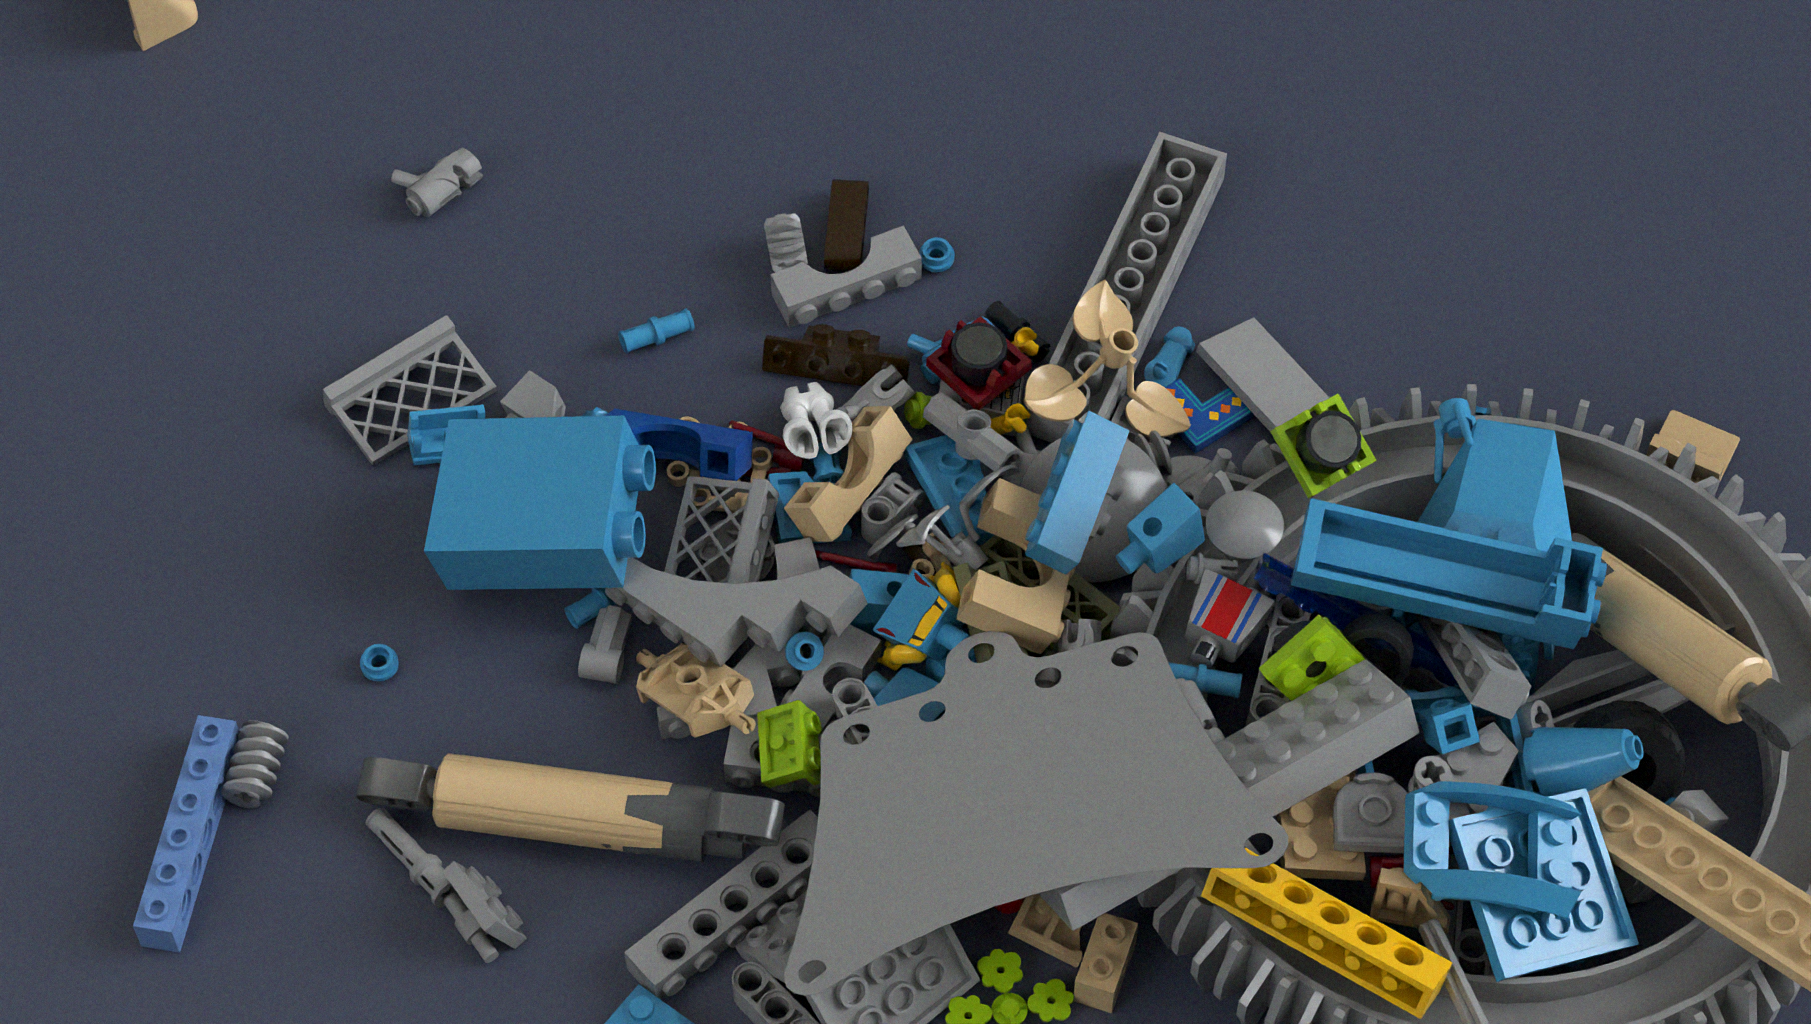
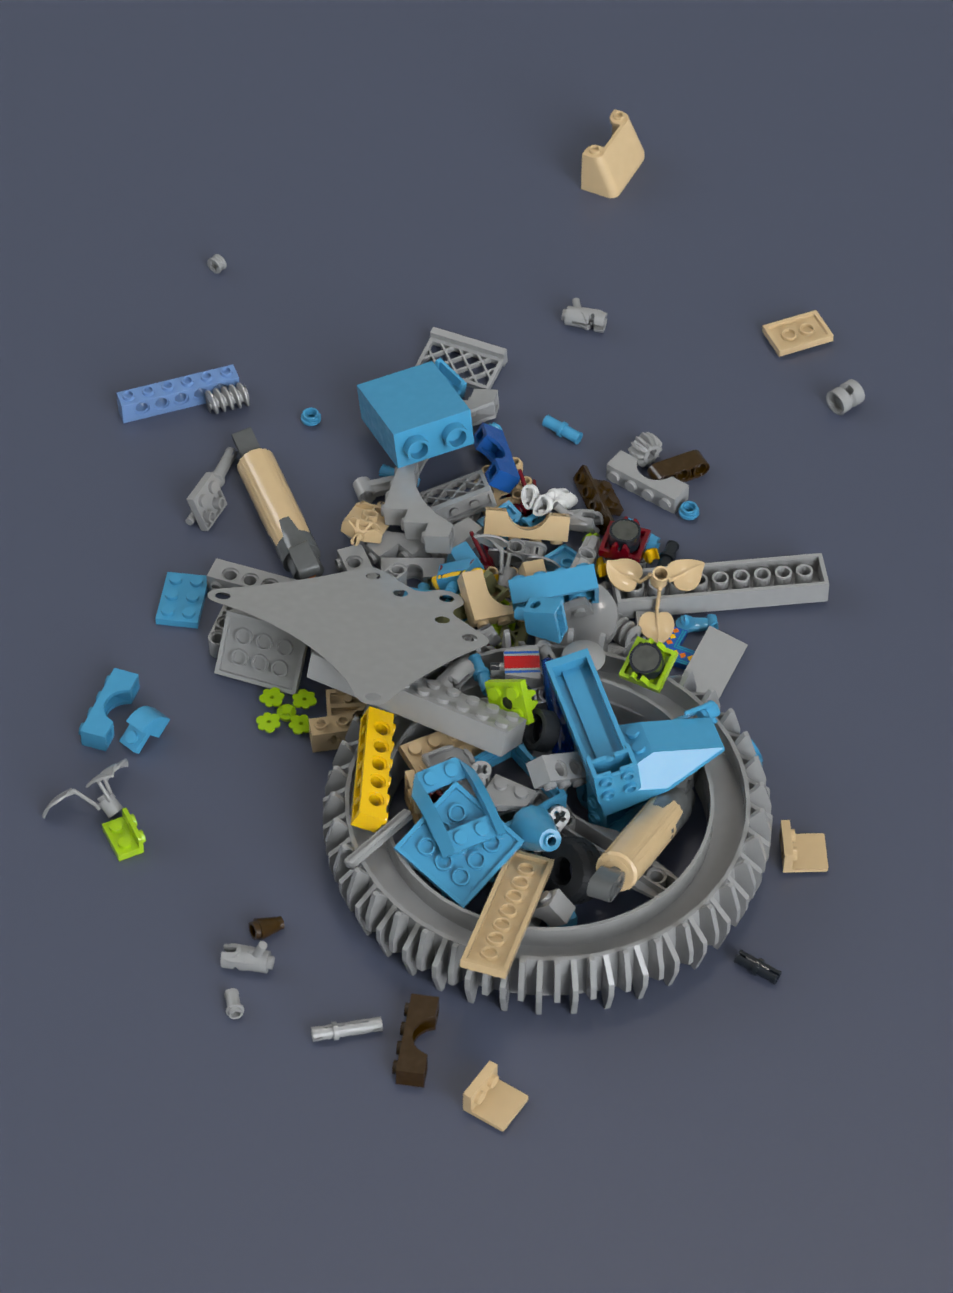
camera: 60 degrees right, 10 degrees down
lime bracket [757,700,822,788] -> none
dark azure plate [785,632,824,671] -> none
dark azure brick [1419,699,1480,754] -> none

